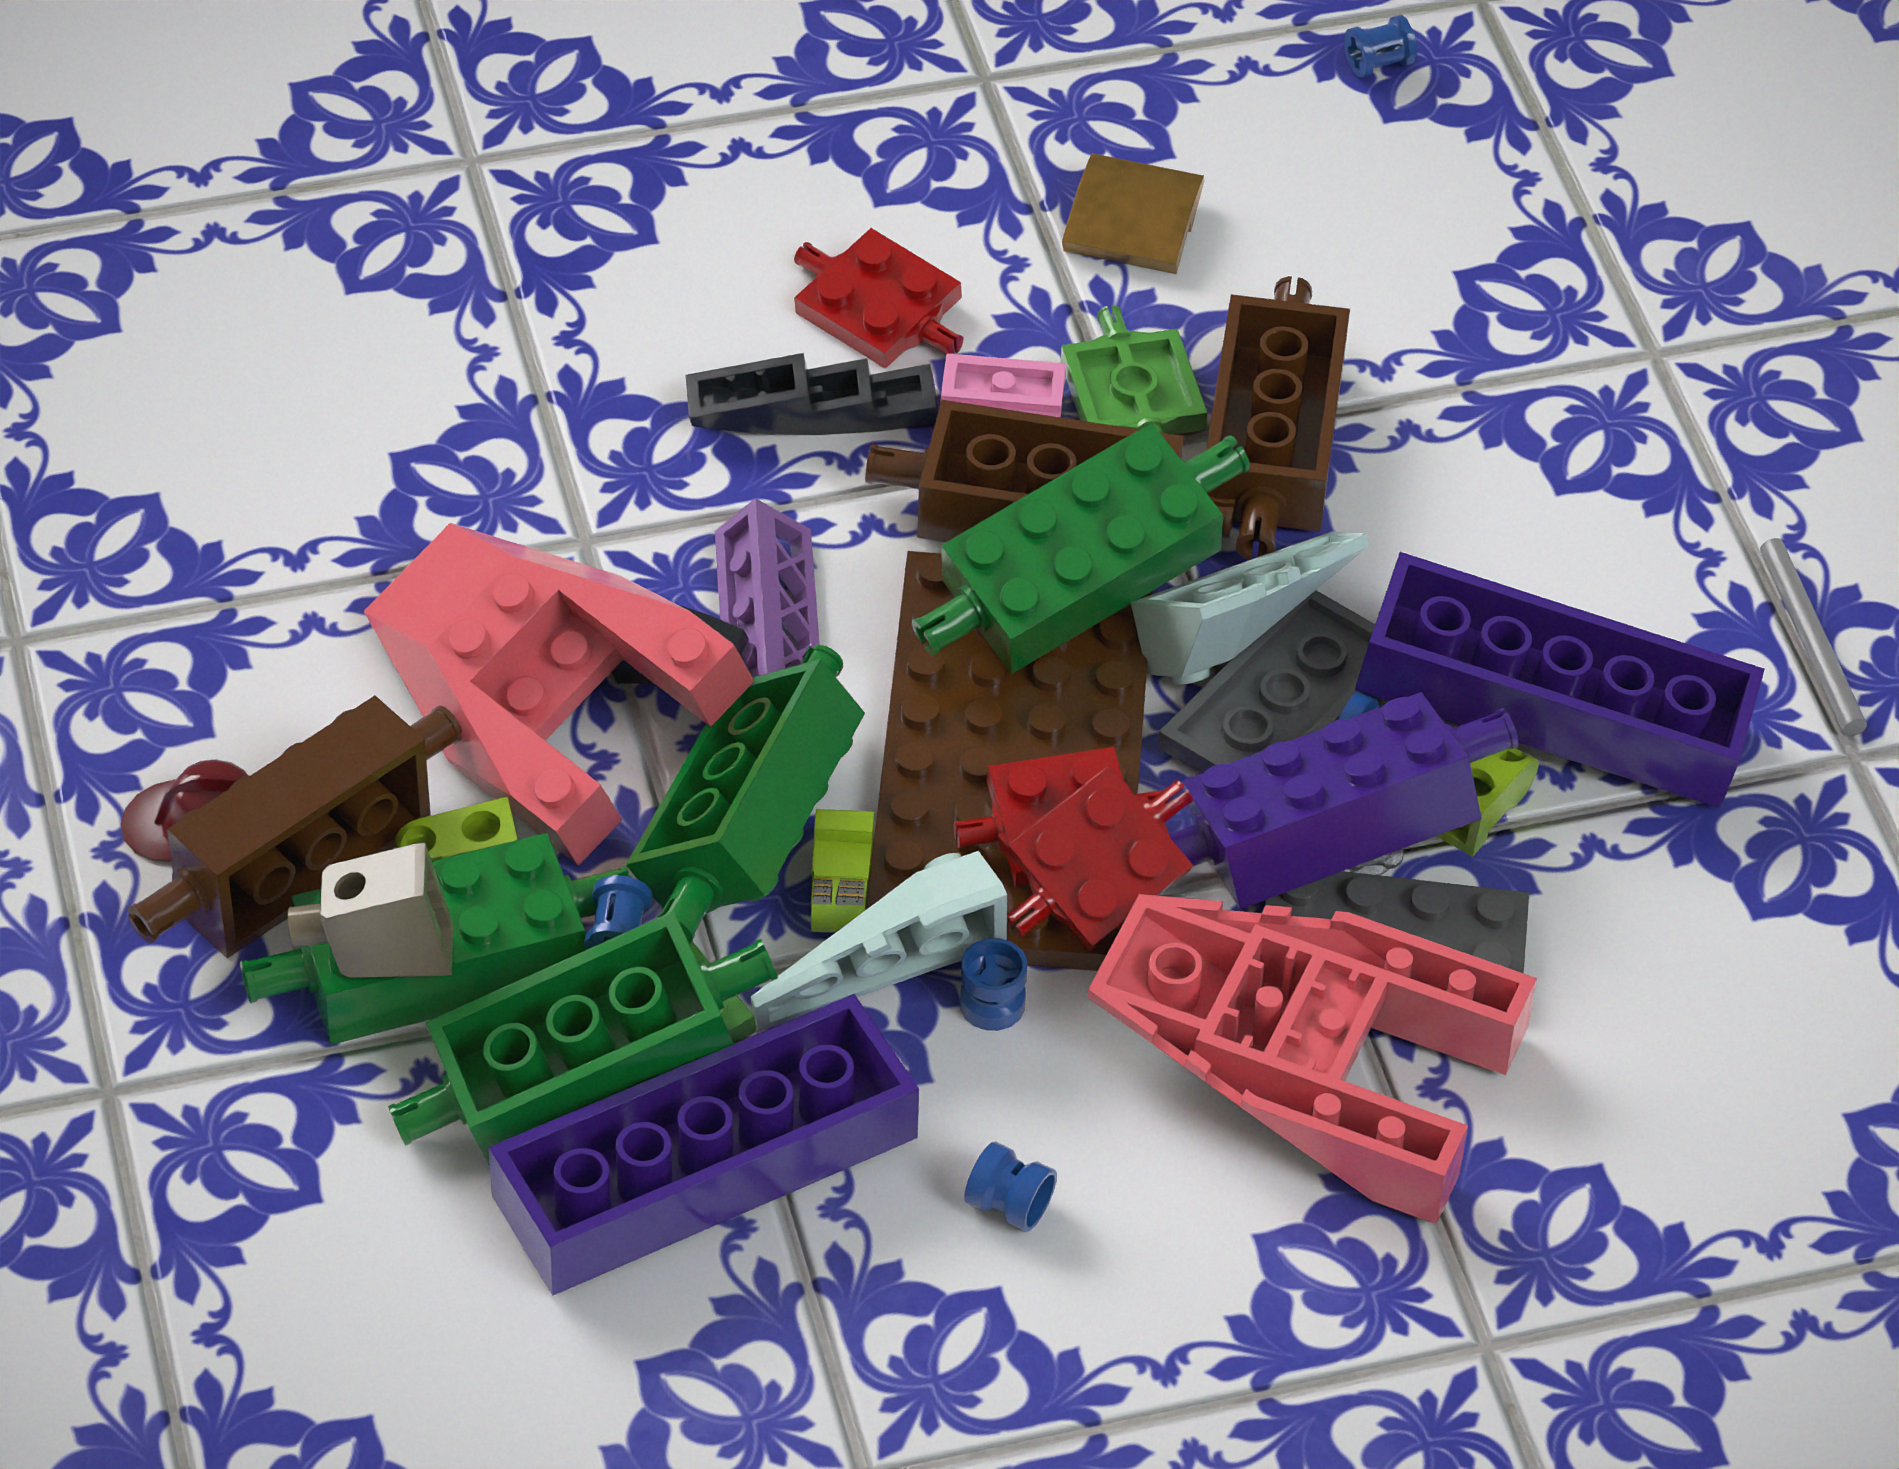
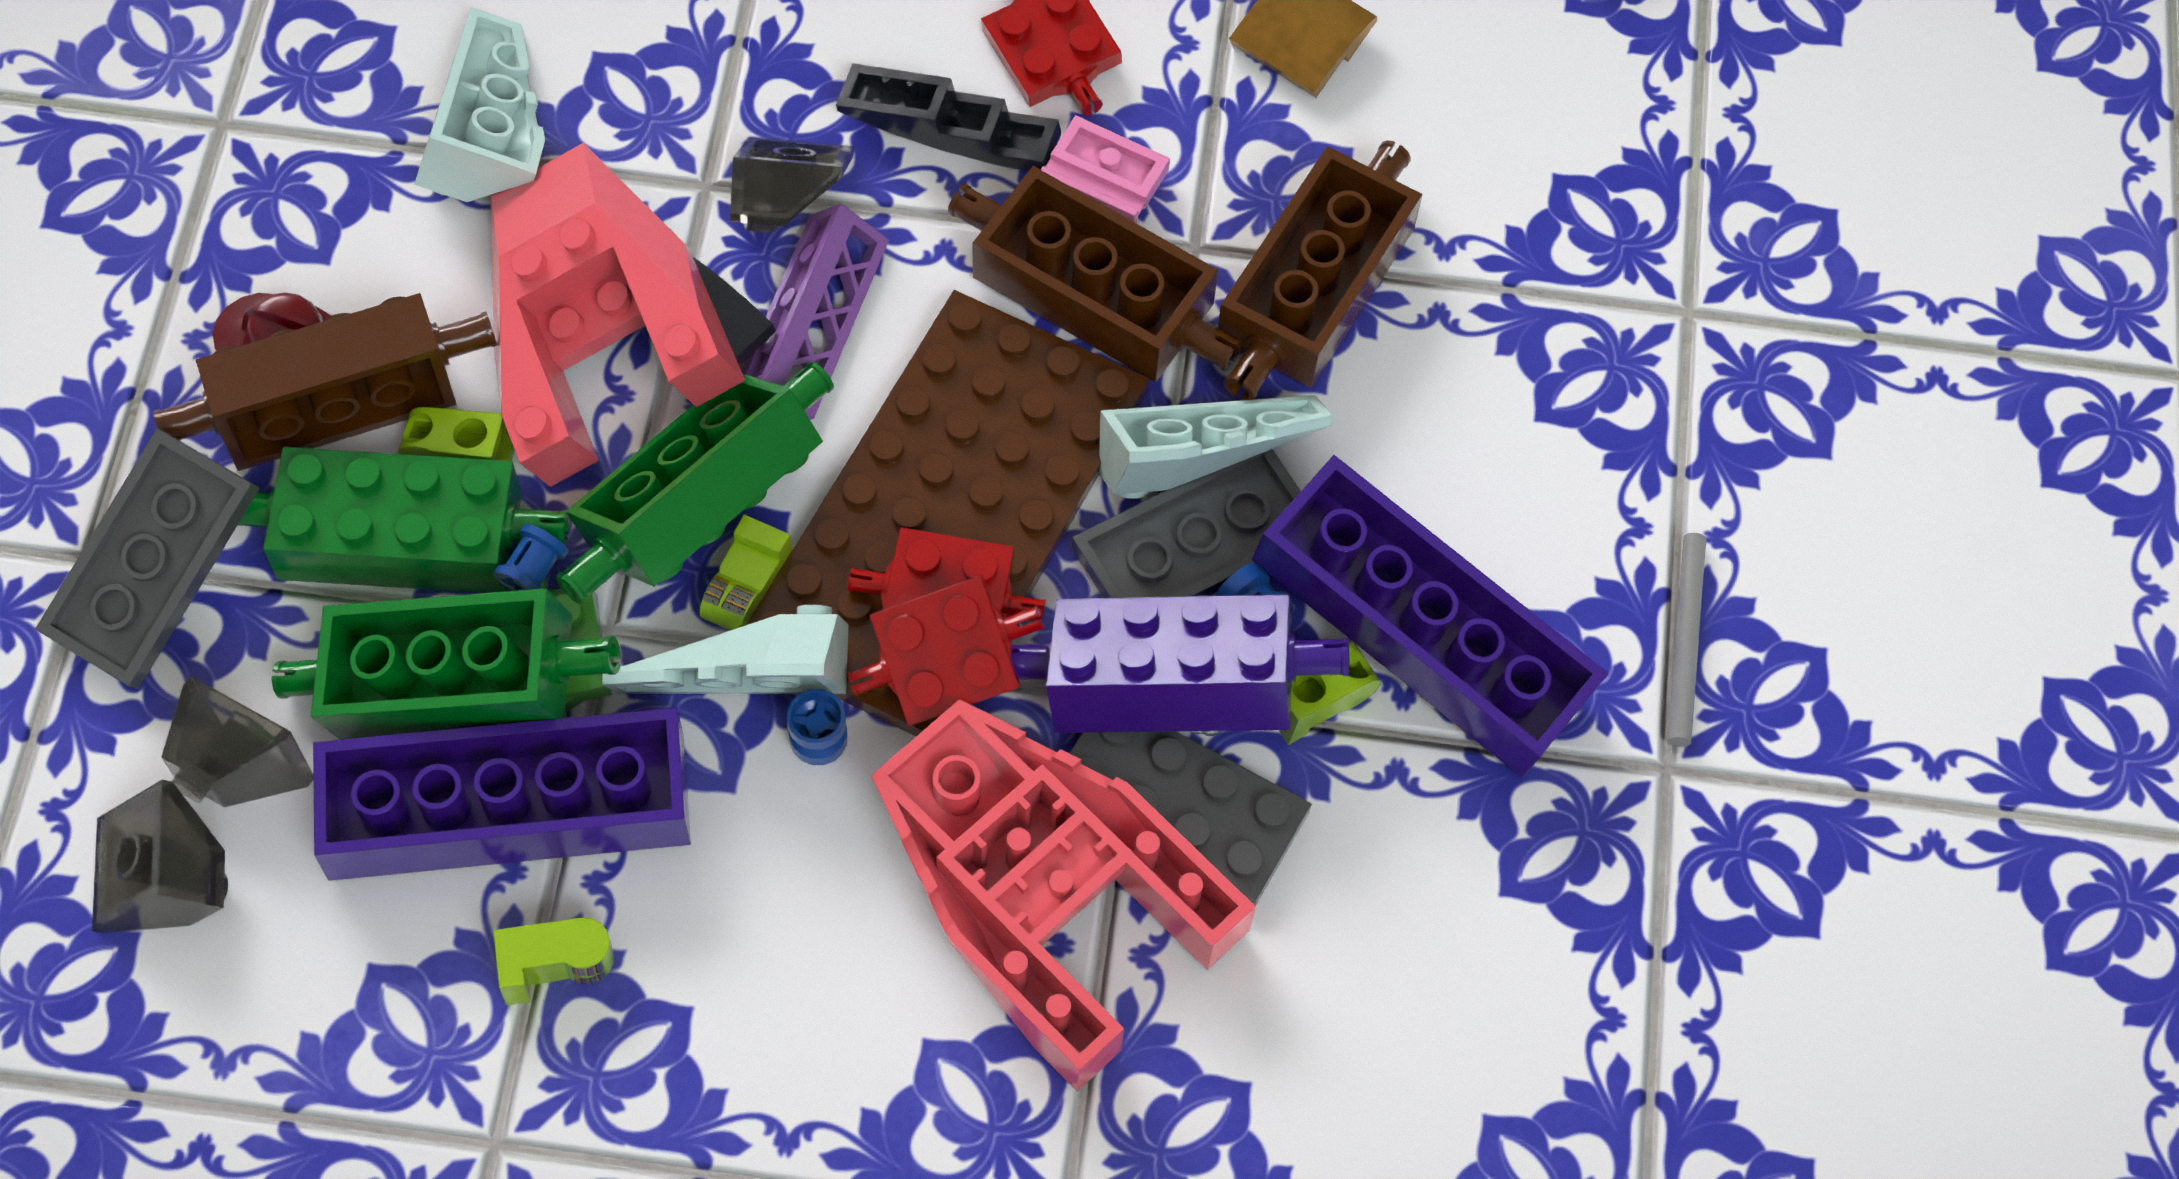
camera: 20 degrees right, 15 degrees up
dark tan torso [288,843,453,978] -> none
green brick [912,423,1250,674] -> none
blue wheel [964,1141,1057,1232] -> none
bright green plate [1061,305,1208,434] -> none
none -> dark grey plate [35,428,260,689]
none -> clear smoke slope [92,779,228,933]
none -> clear smoke slope [161,676,313,807]
none -> light aqua wedge [414,7,545,202]
none -> lime leg [493,918,614,1006]
none -> clear smoke slope [730,137,854,233]

